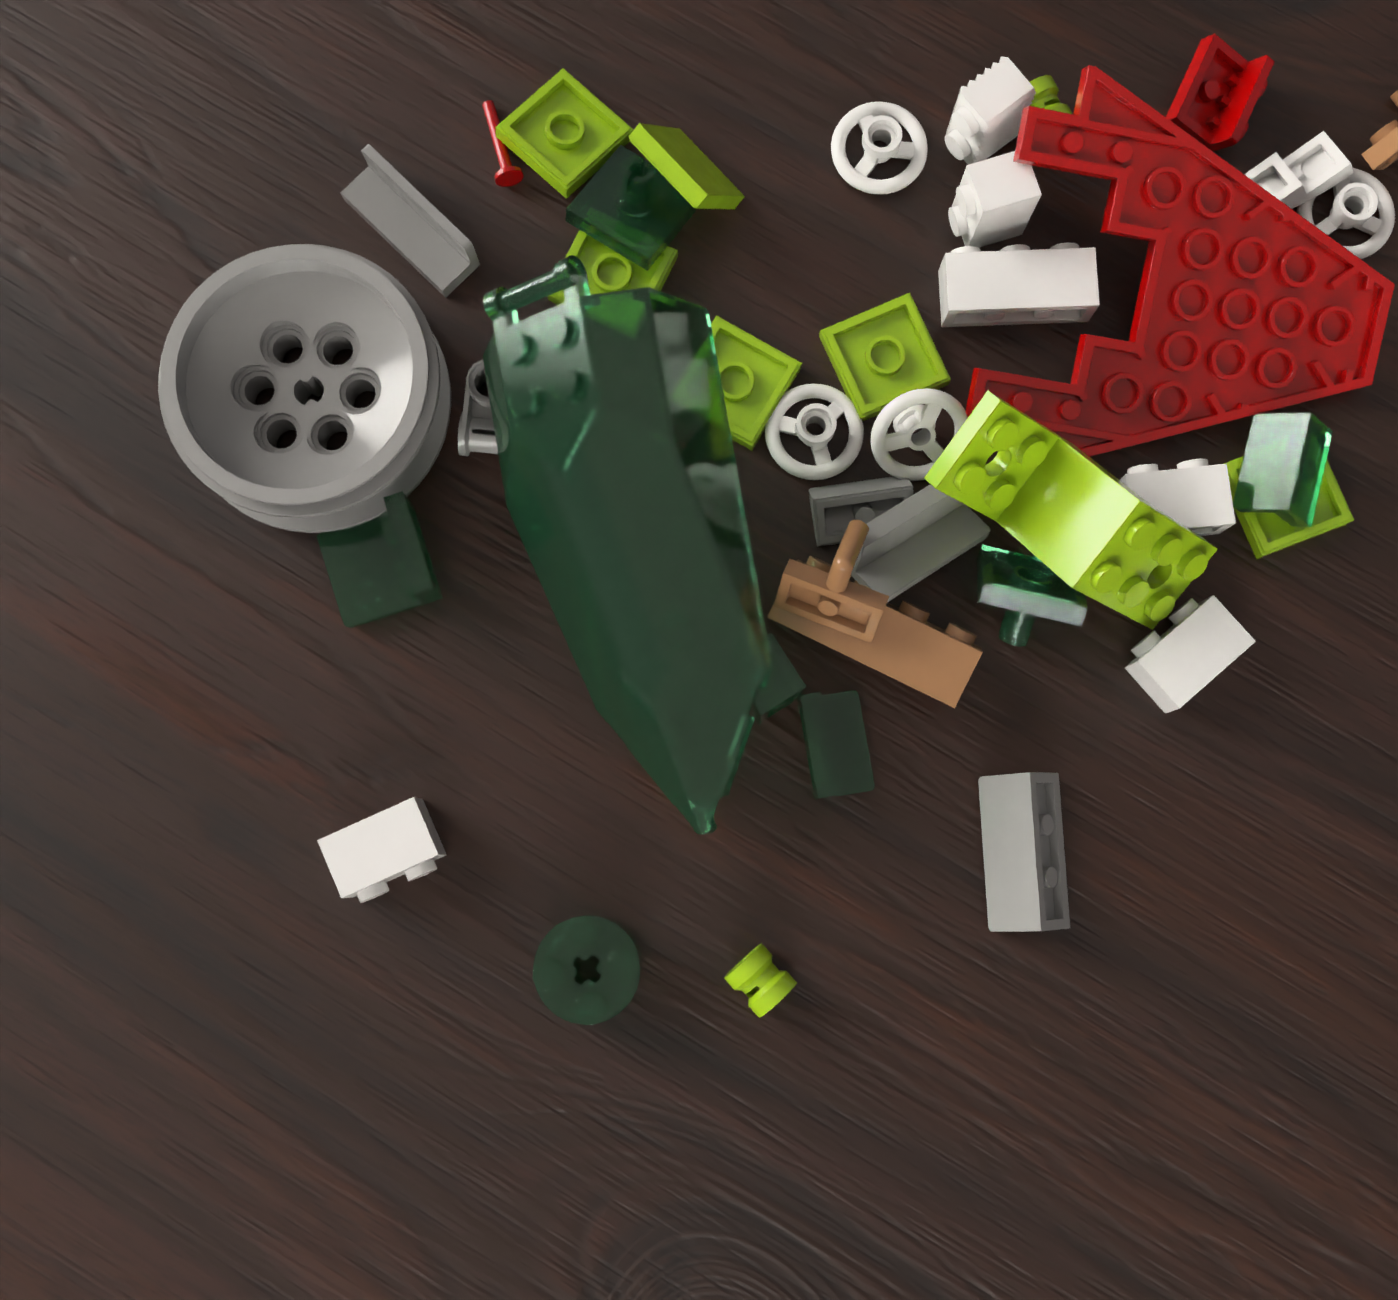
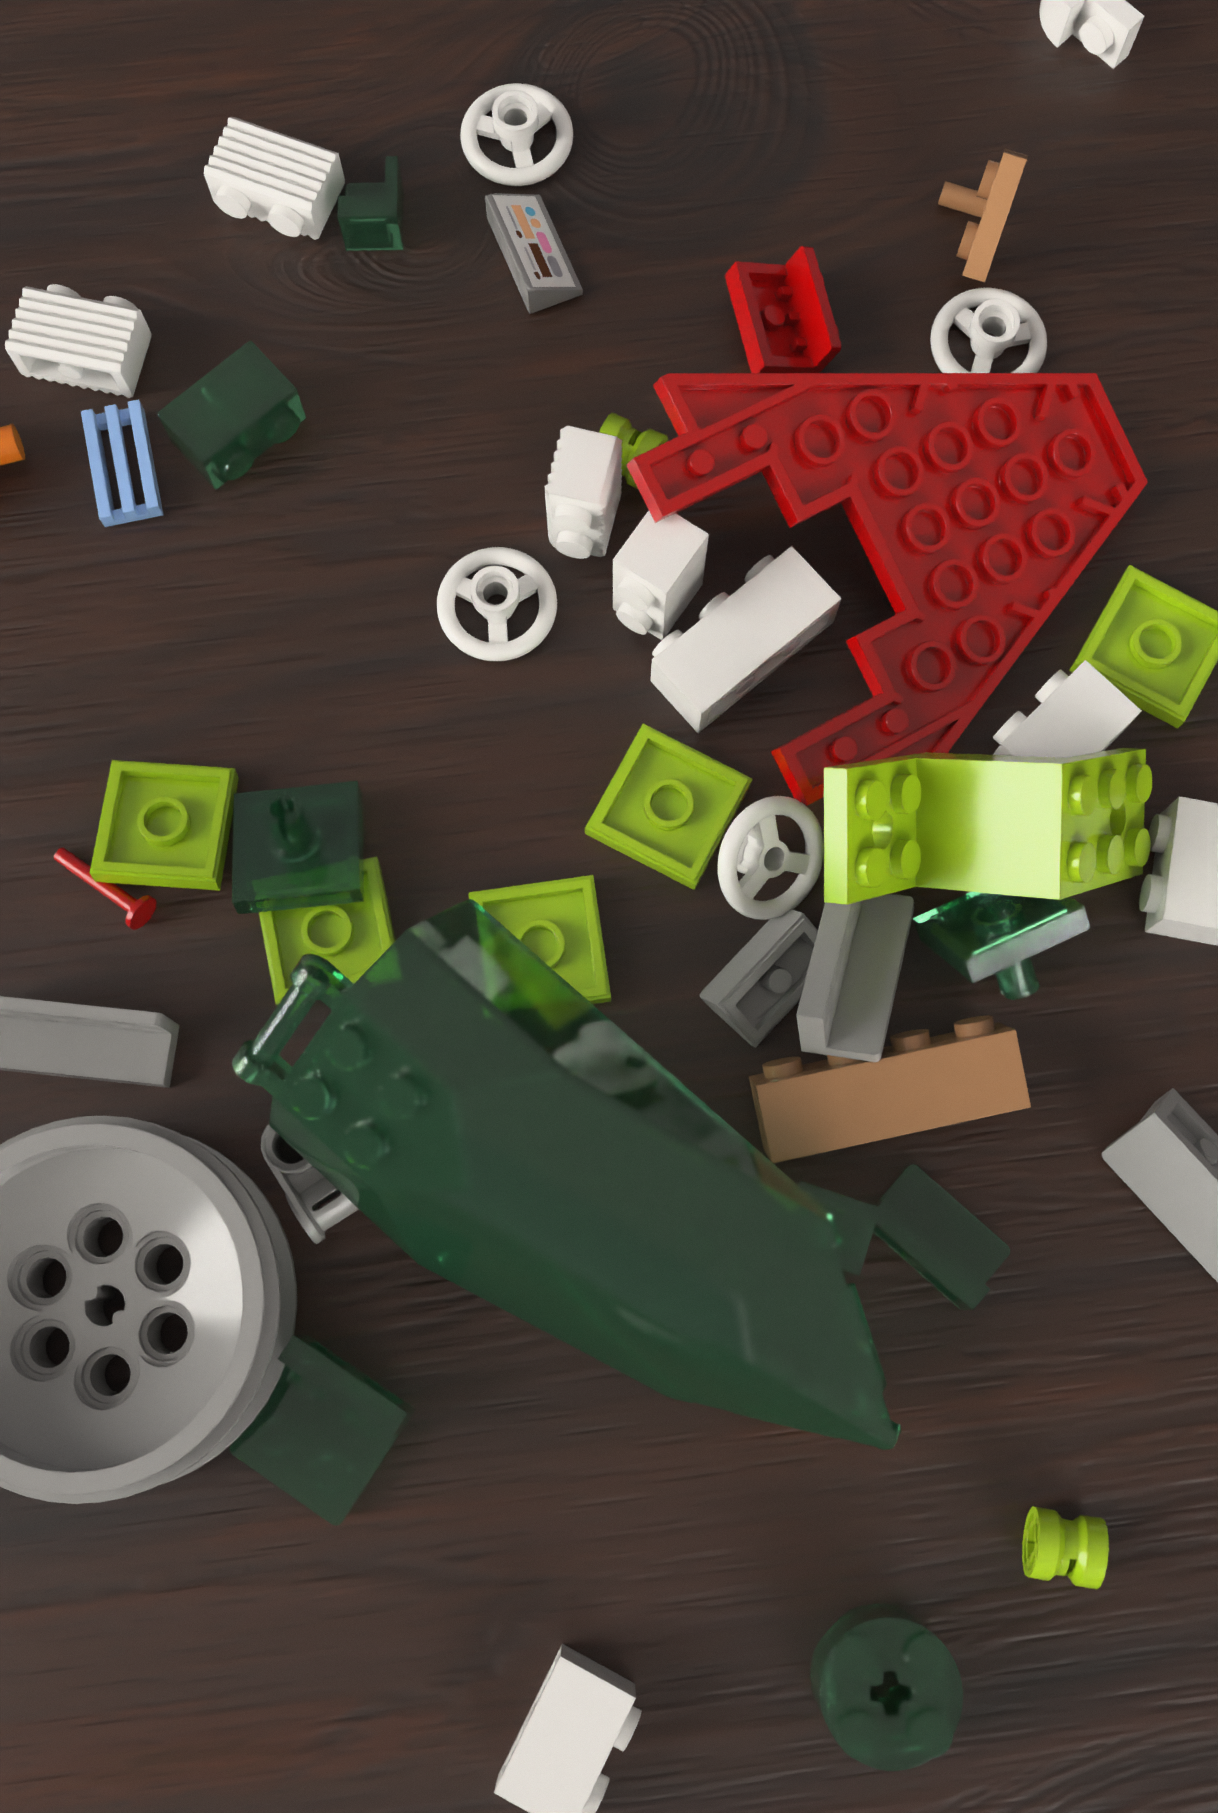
camera: 40 degrees left, 5 degrees down
lime tile [629,123,745,210] -> none
white piece [765,383,864,480] -> none
medium nougat plate [774,520,889,643] -> none
clear green panel [1233,412,1333,527] -> none
white slope [1244,131,1354,209] -> none

